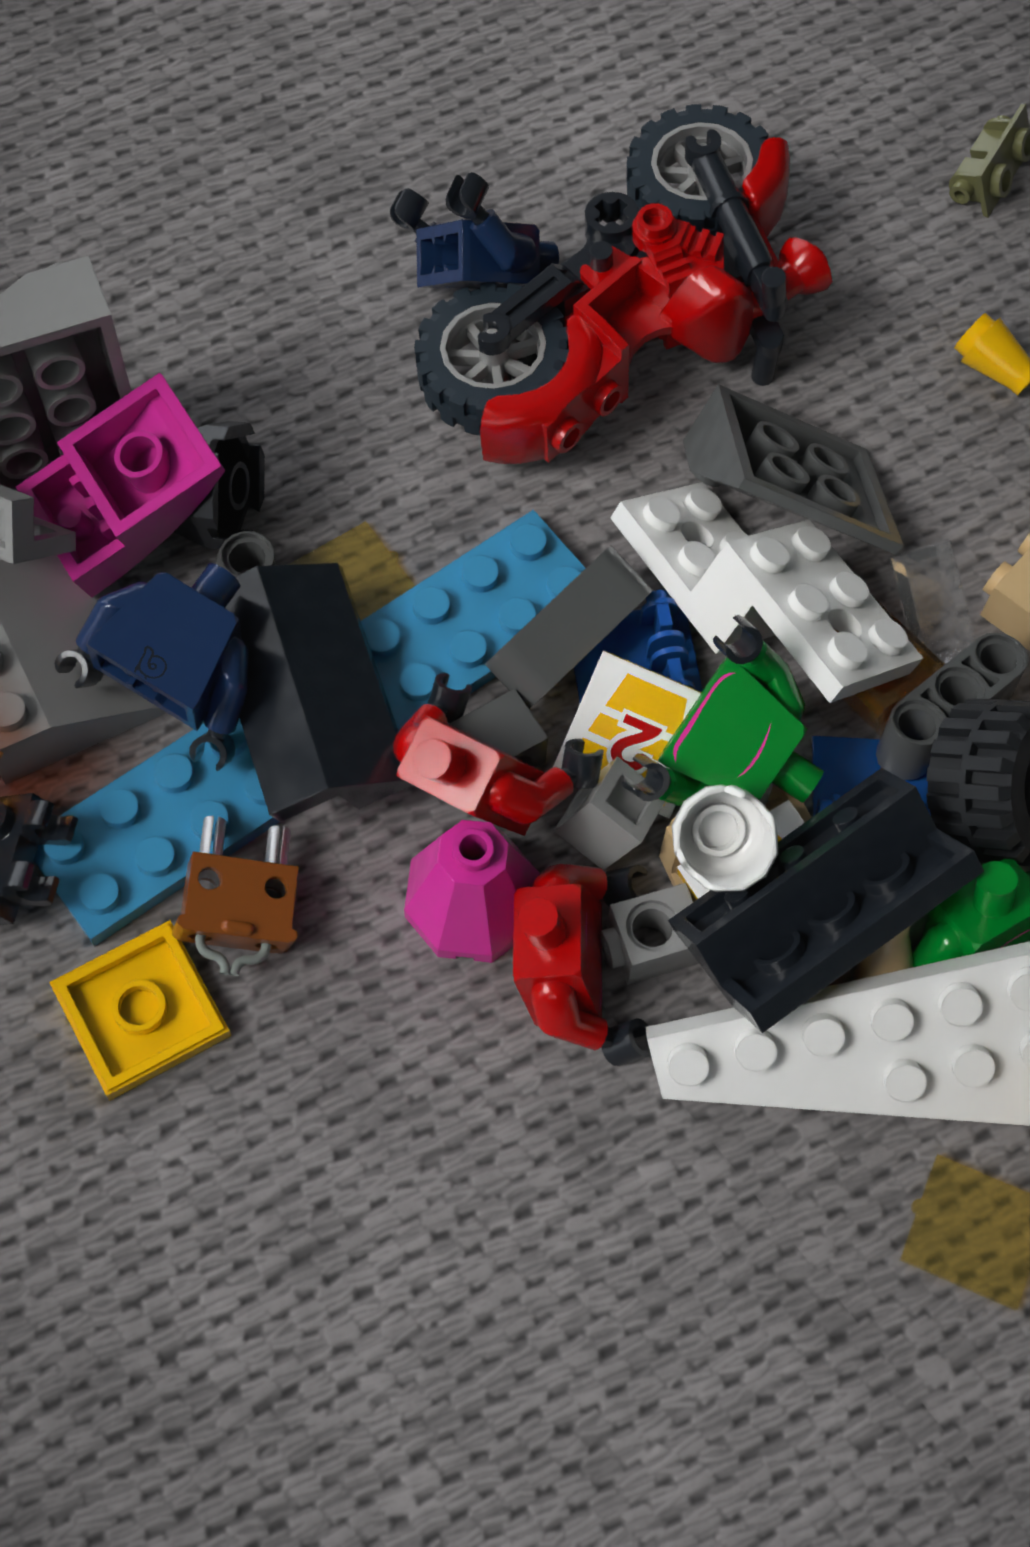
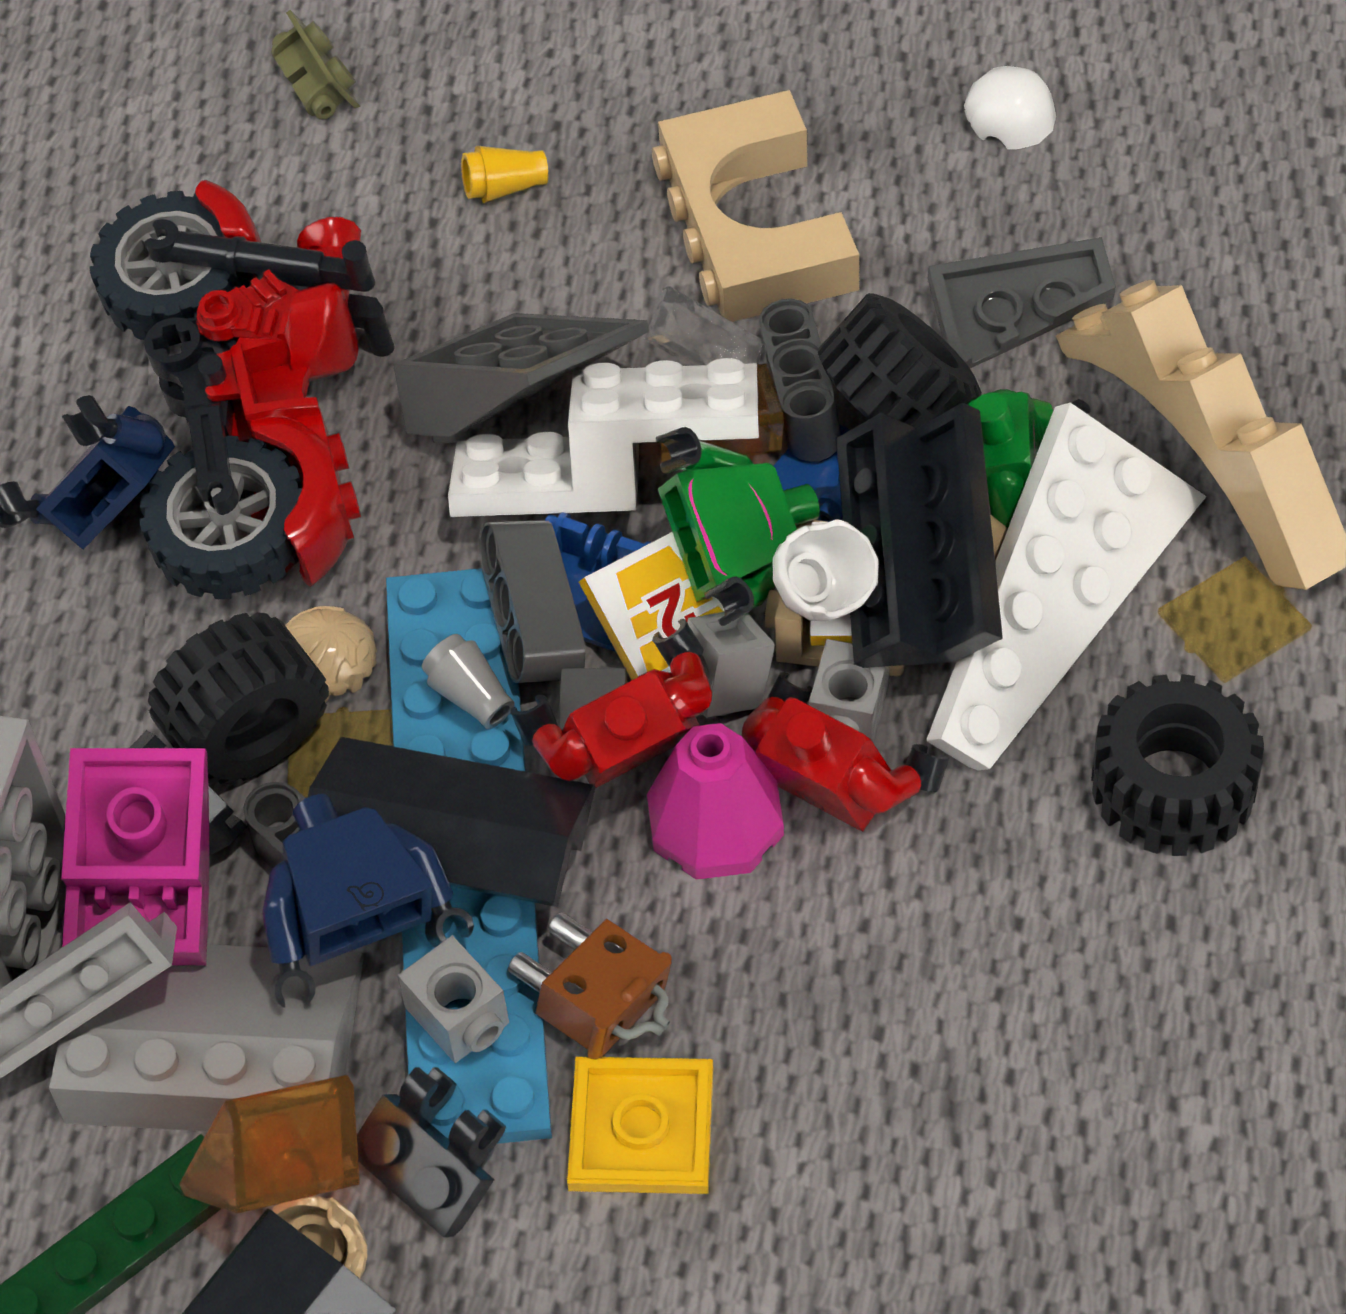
camera: 50 degrees left, 10 degrees down
none -> black tyre [148,612,329,785]
none -> tan hair [285,606,377,703]
none -> light grey brick [397,935,509,1063]
none -> light grey cone [422,634,515,729]
none -> black tyre [1091,674,1264,856]

